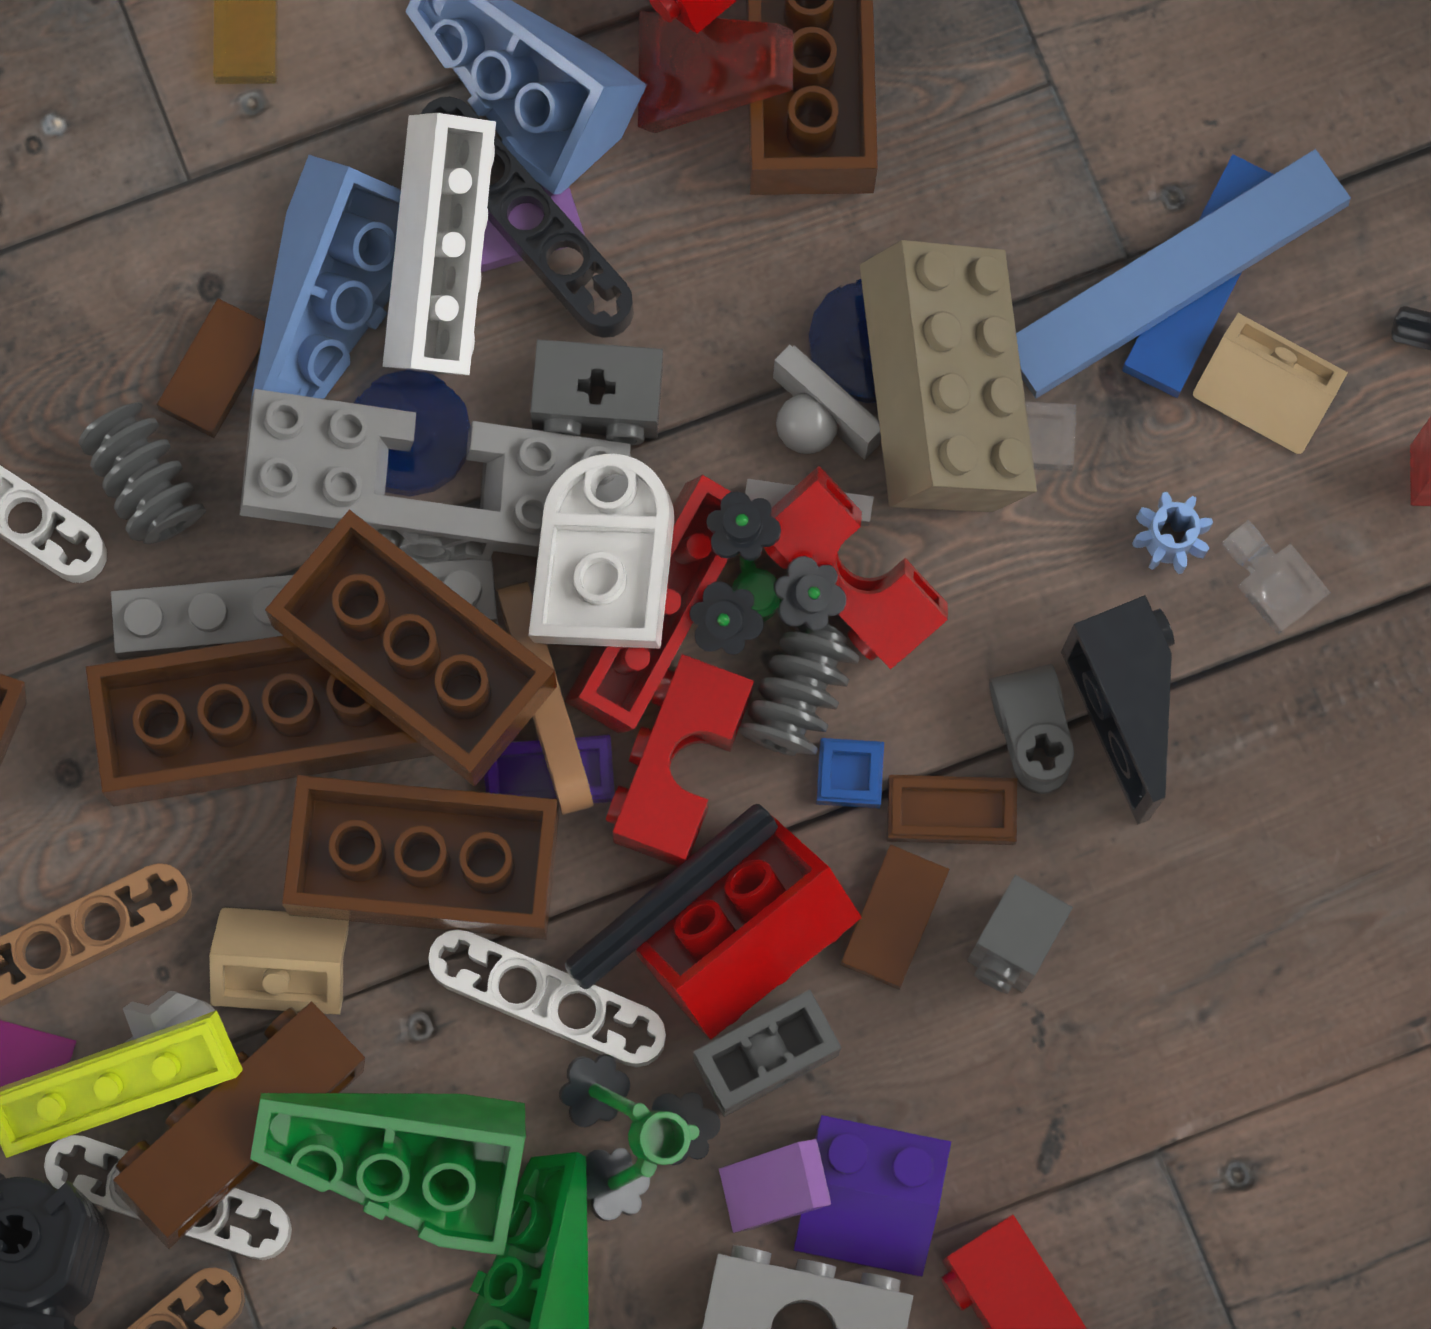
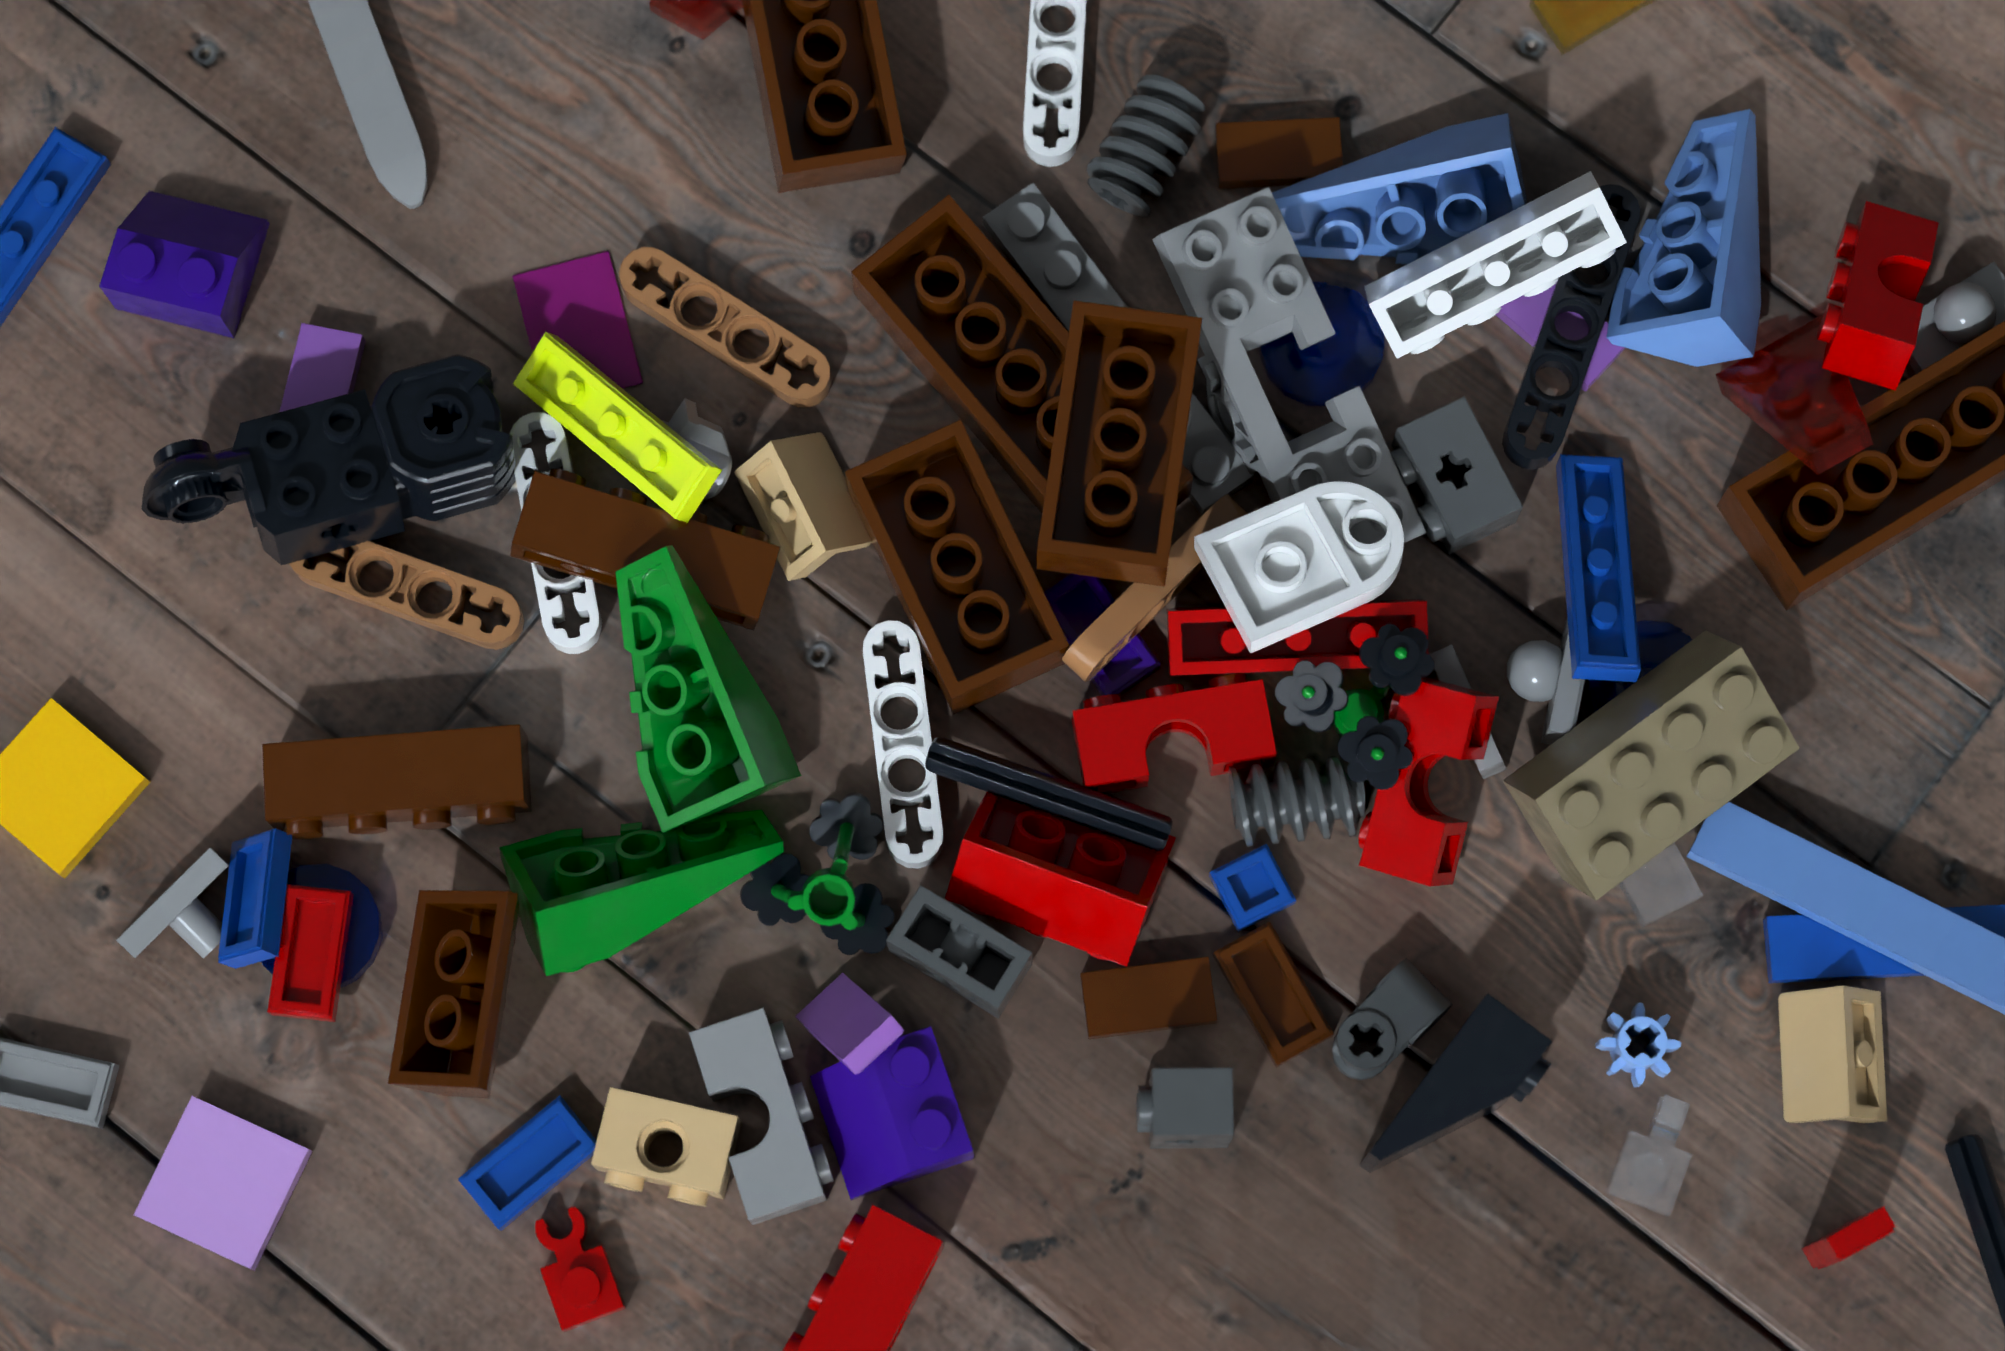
camera: 65 degrees right, 0 degrees up
none -> blue tile [1556,454,1641,682]

